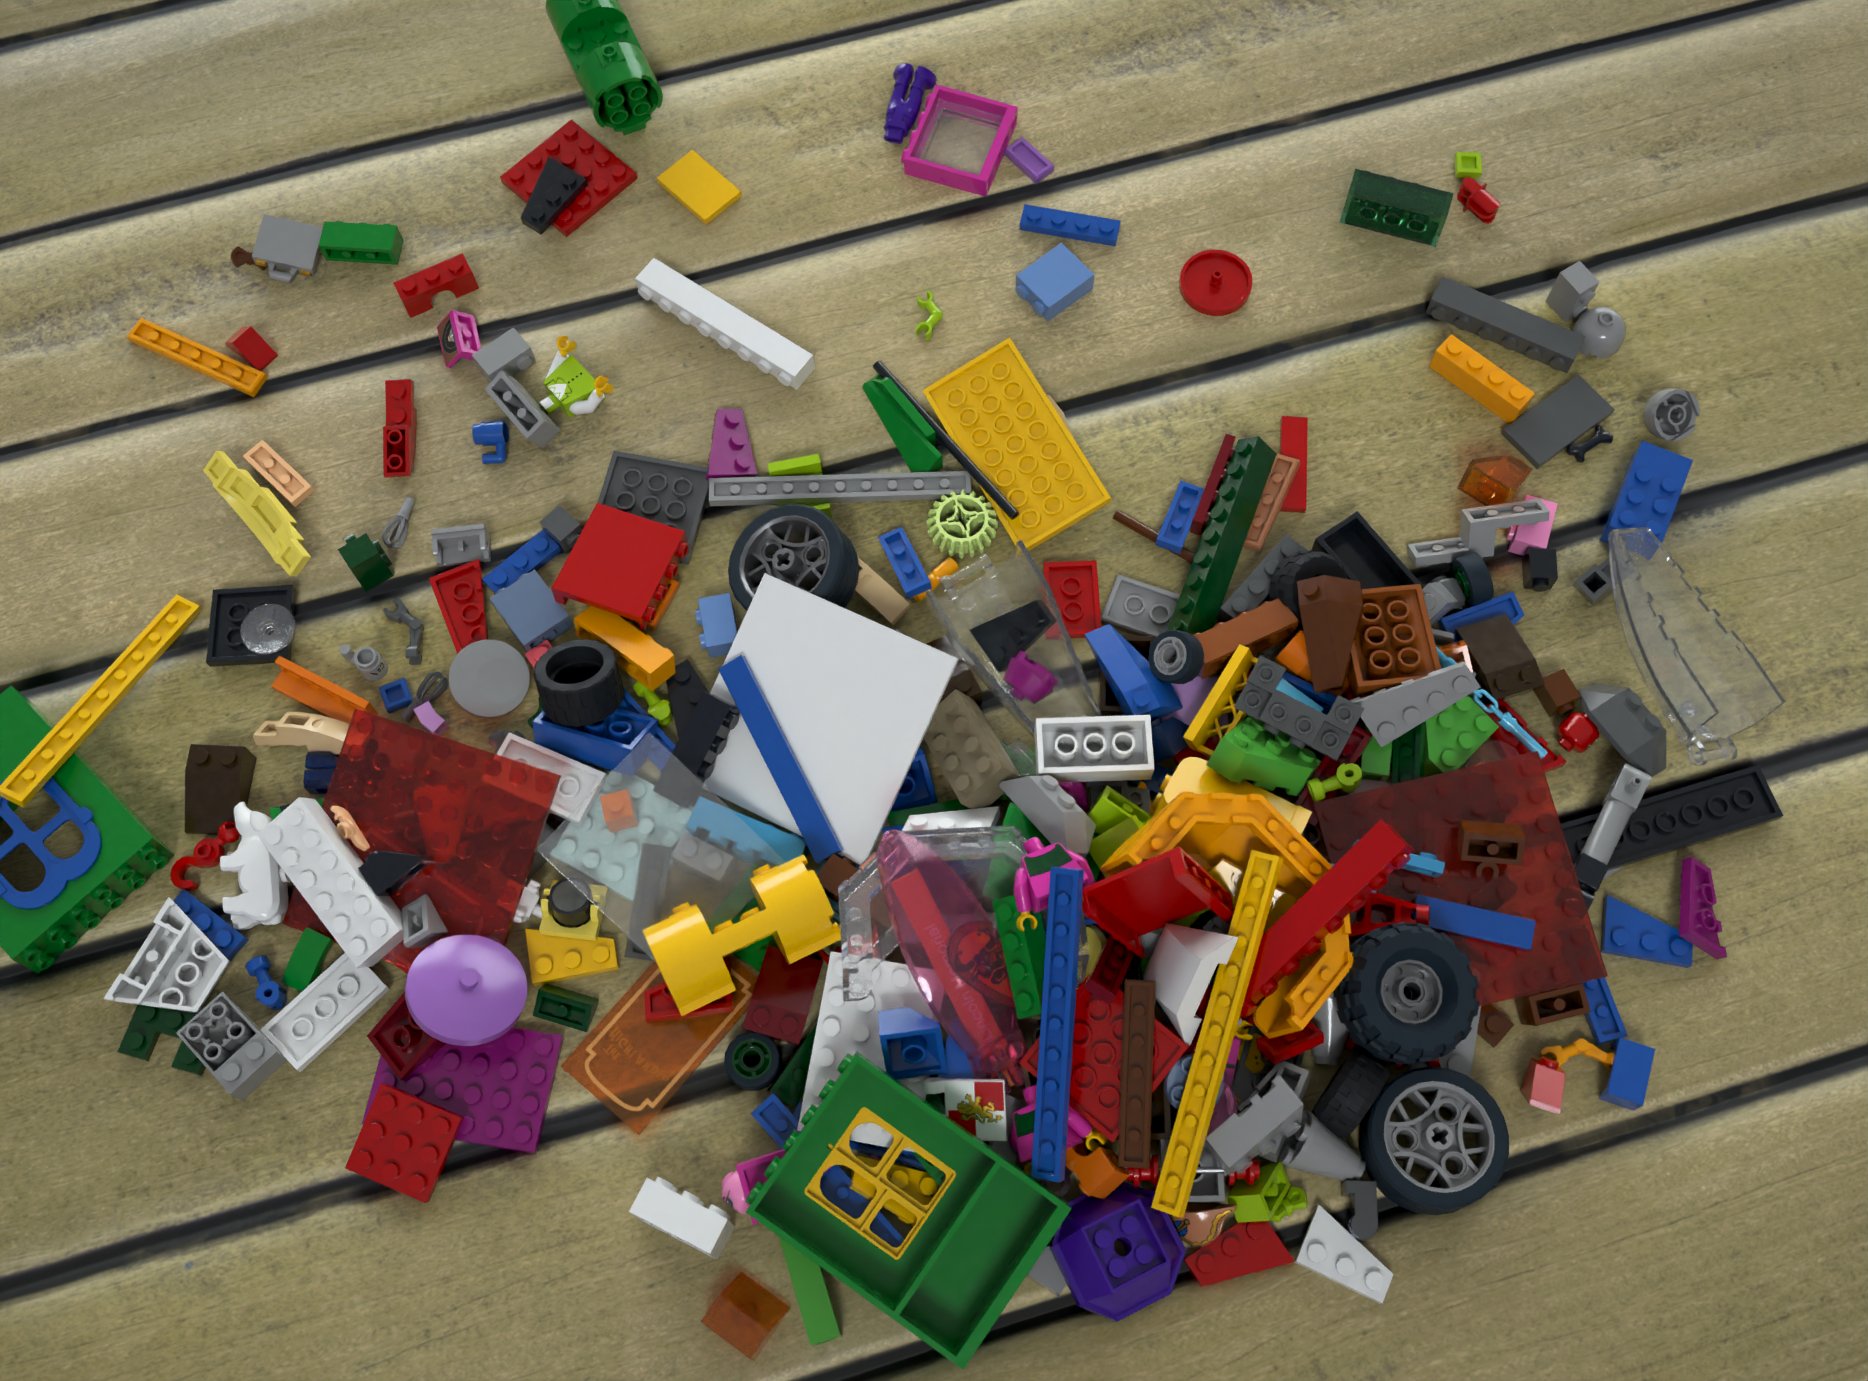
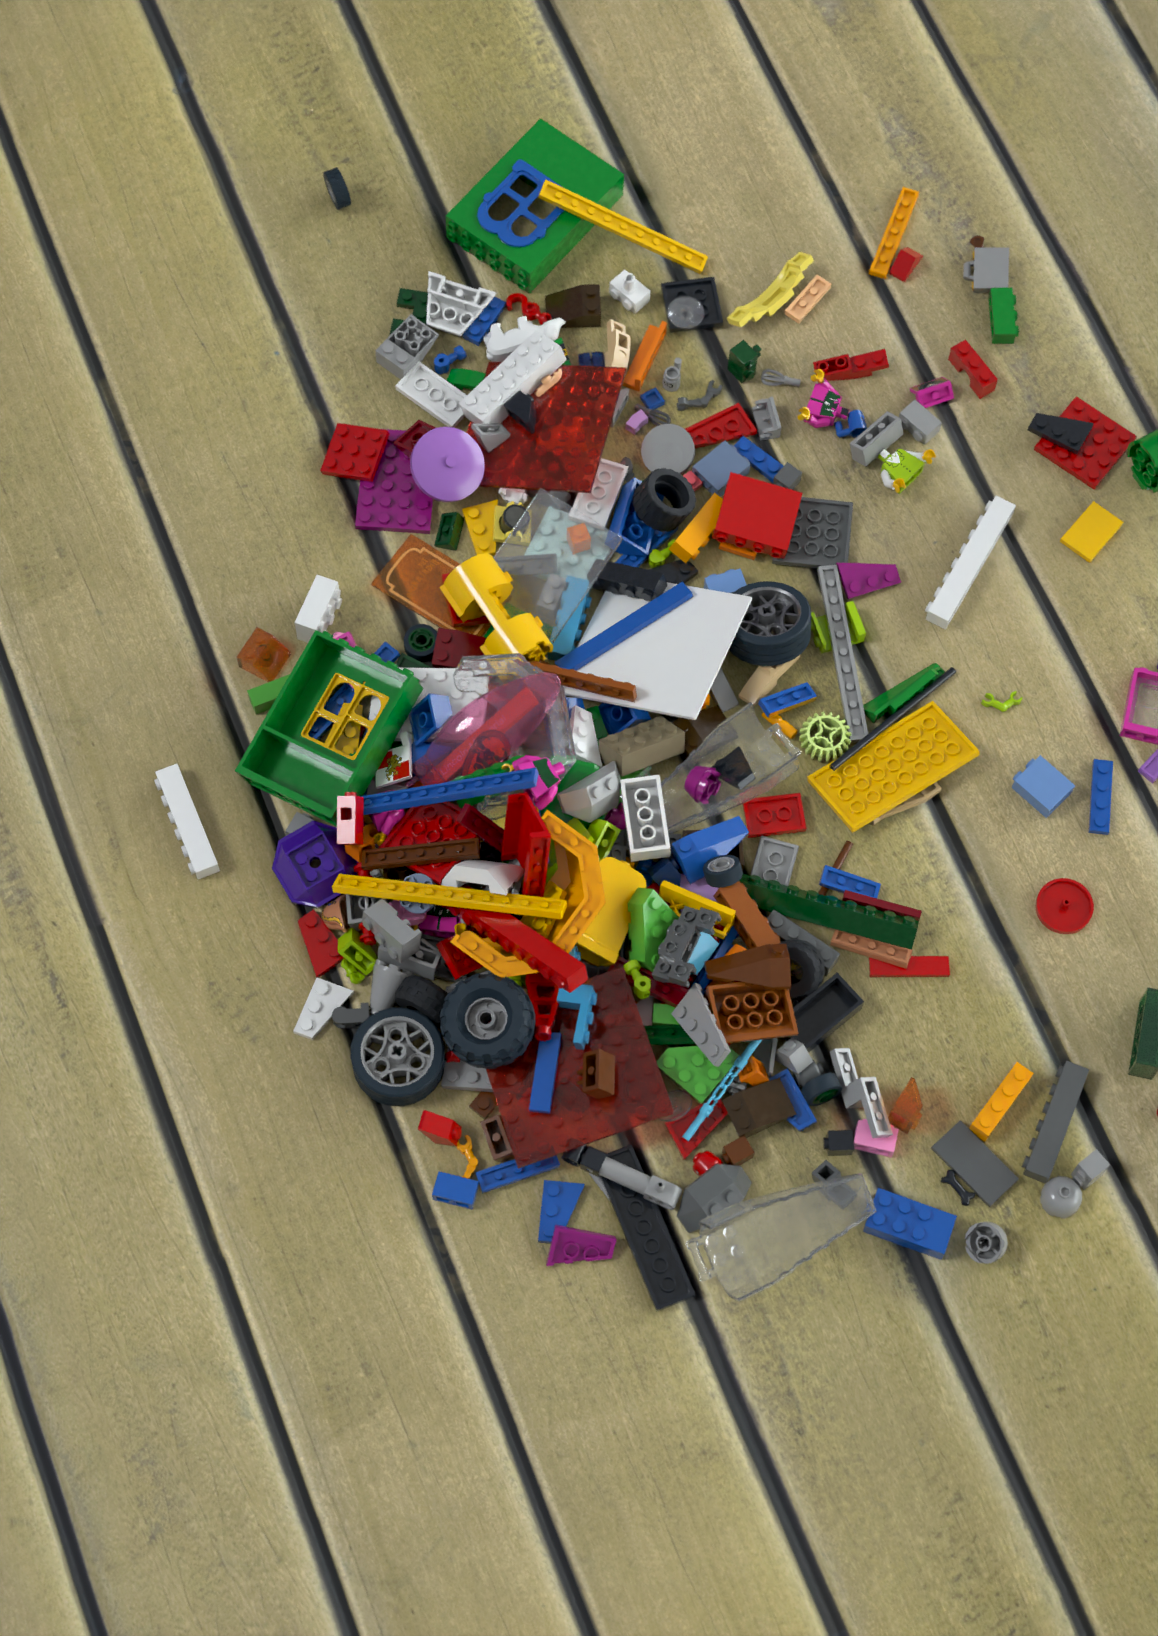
camera: 80 degrees right, 0 degrees up
none -> brick [337,792,364,845]
none -> dark orange plate [523,660,637,703]
none -> white brick [609,270,651,314]
none -> torso [797,369,850,429]

